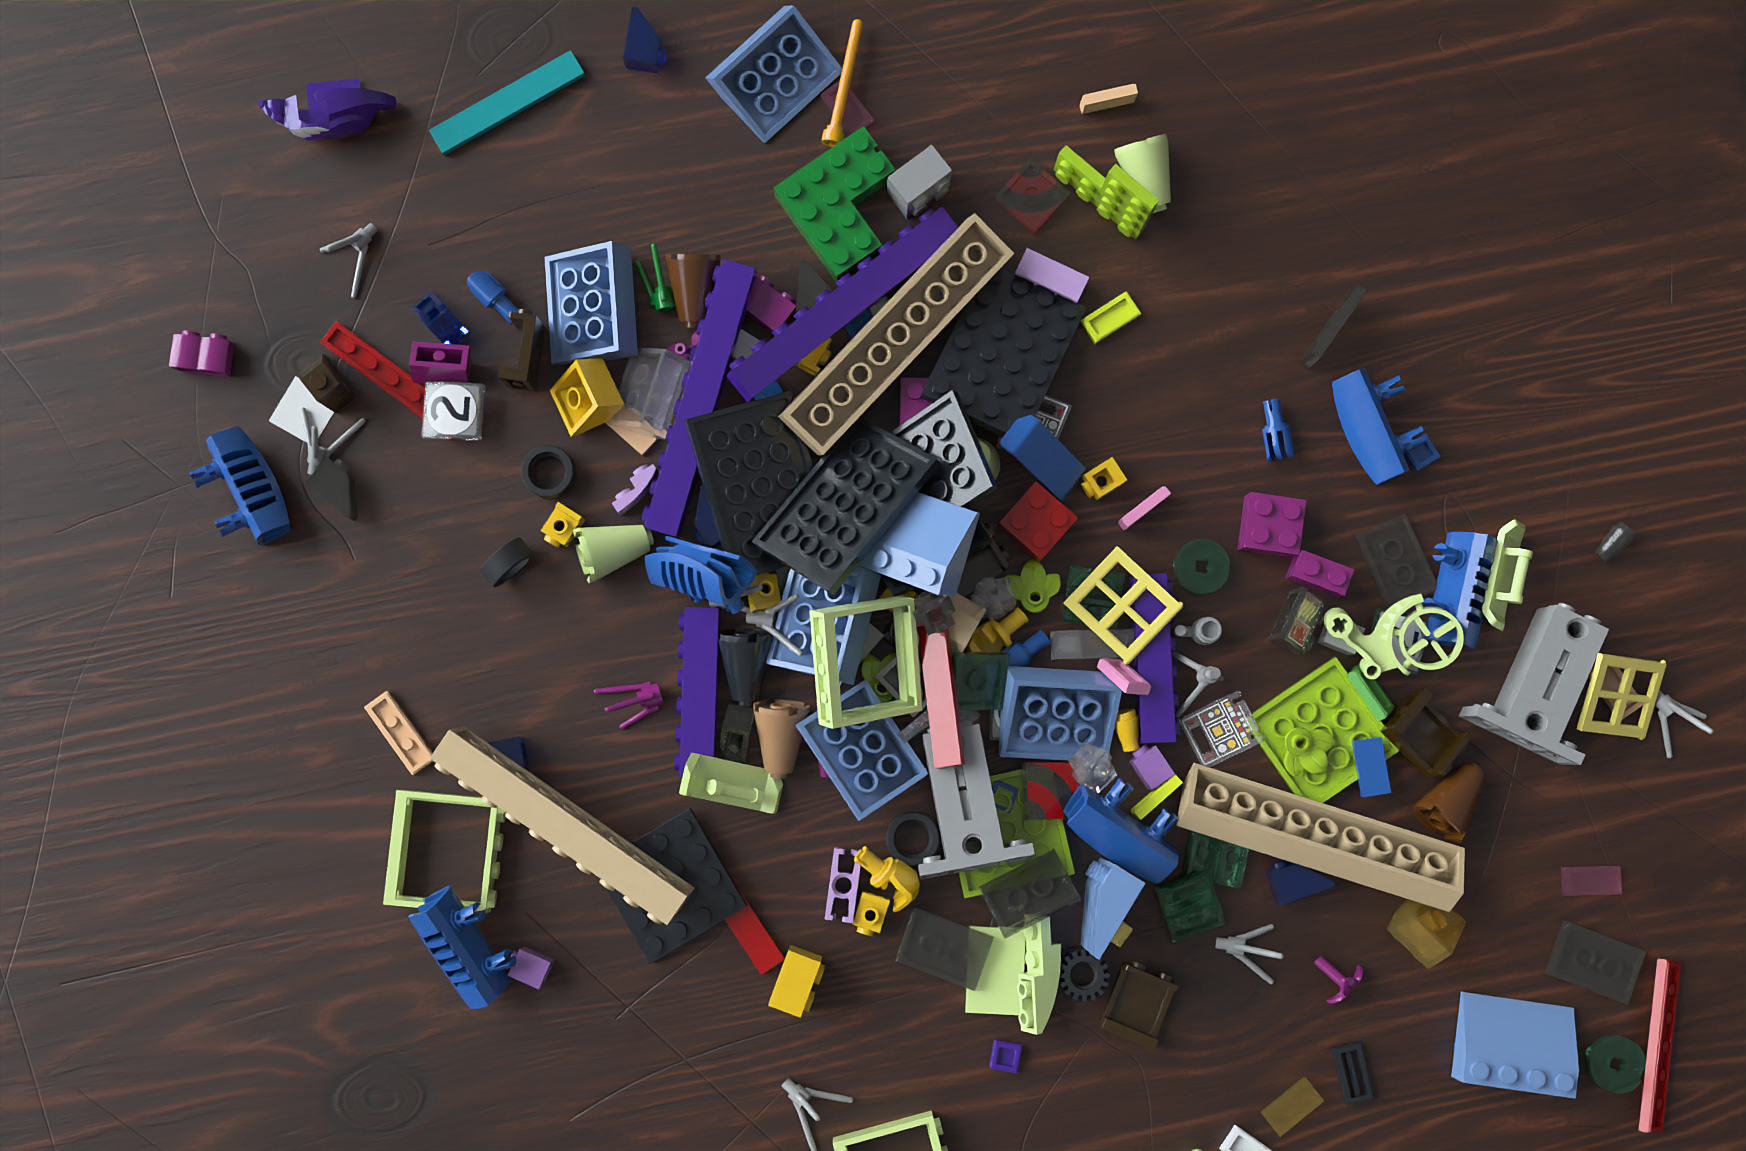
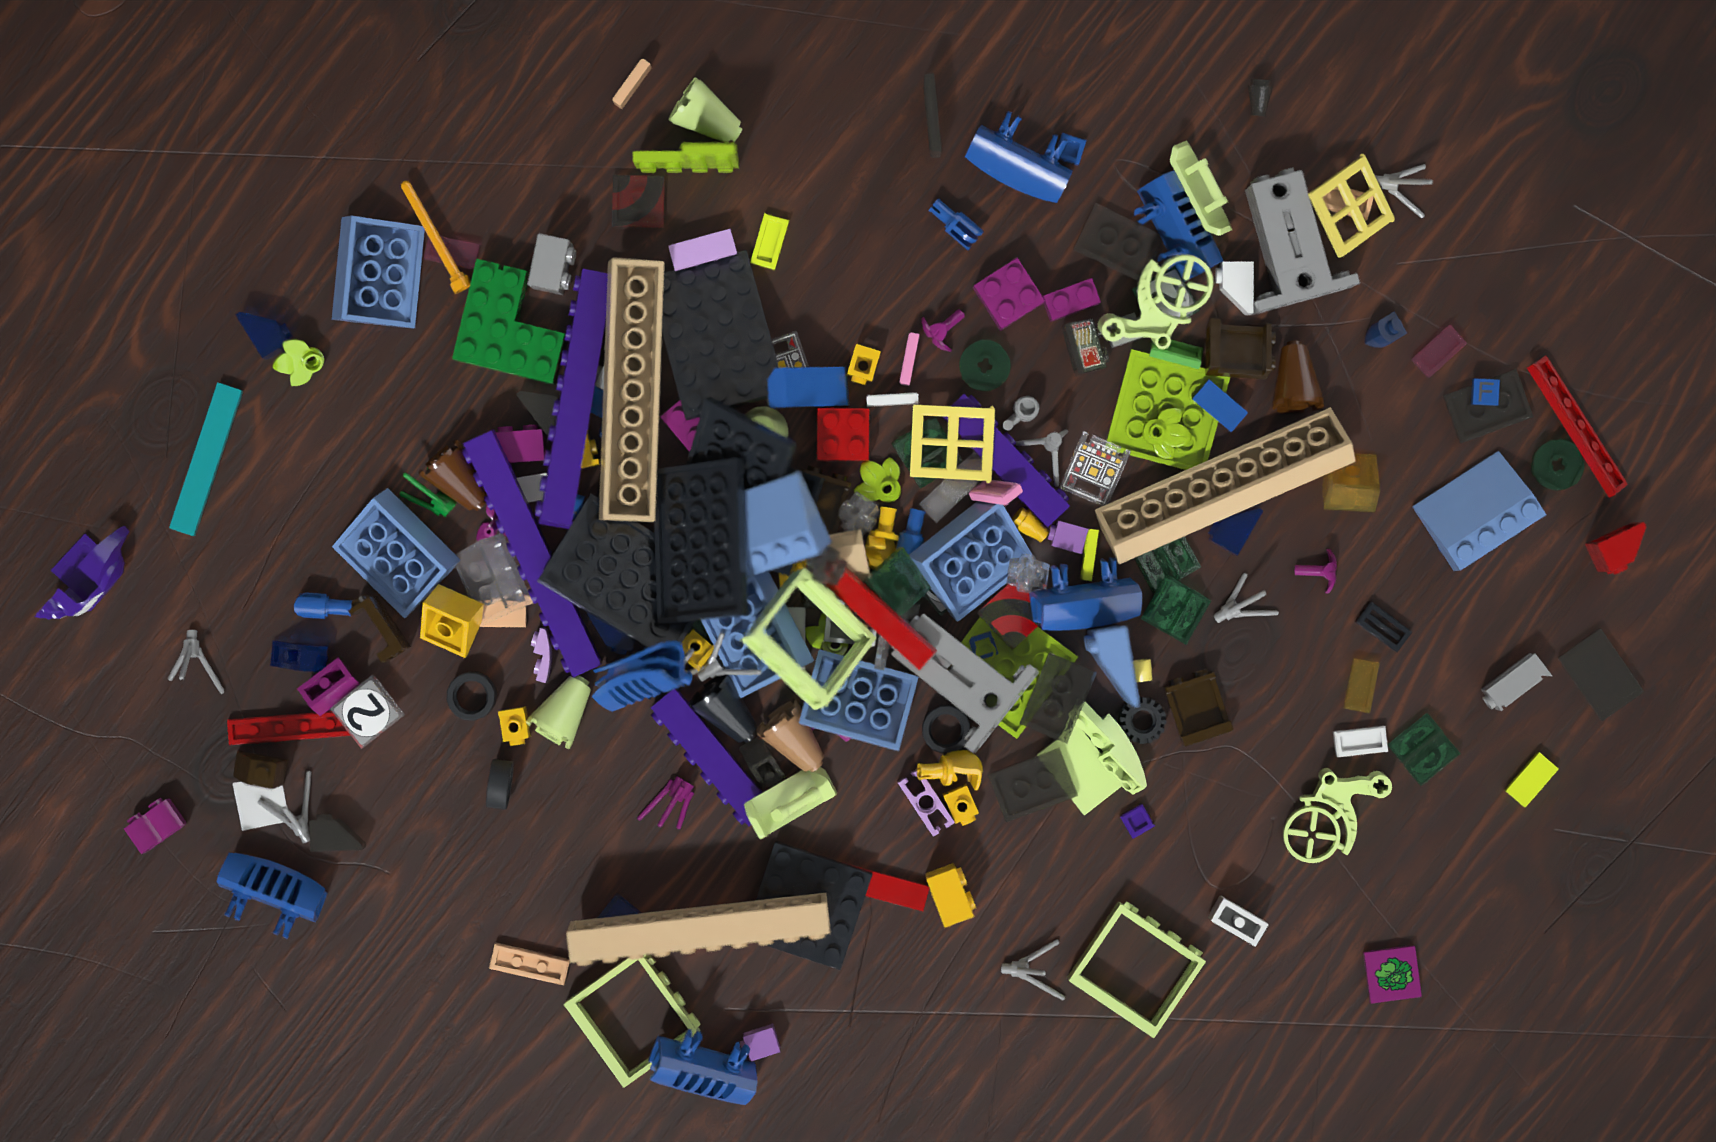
camera: 35 degrees left, 5 degrees up
none -> lime plate [272,339,324,386]
none -> white tile [867,393,919,407]
none -> magenta plant [921,309,965,352]
none -> white slope [1215,262,1254,315]
none -> dark blue plate [1364,311,1407,348]
none -> blue tile [1471,378,1500,406]

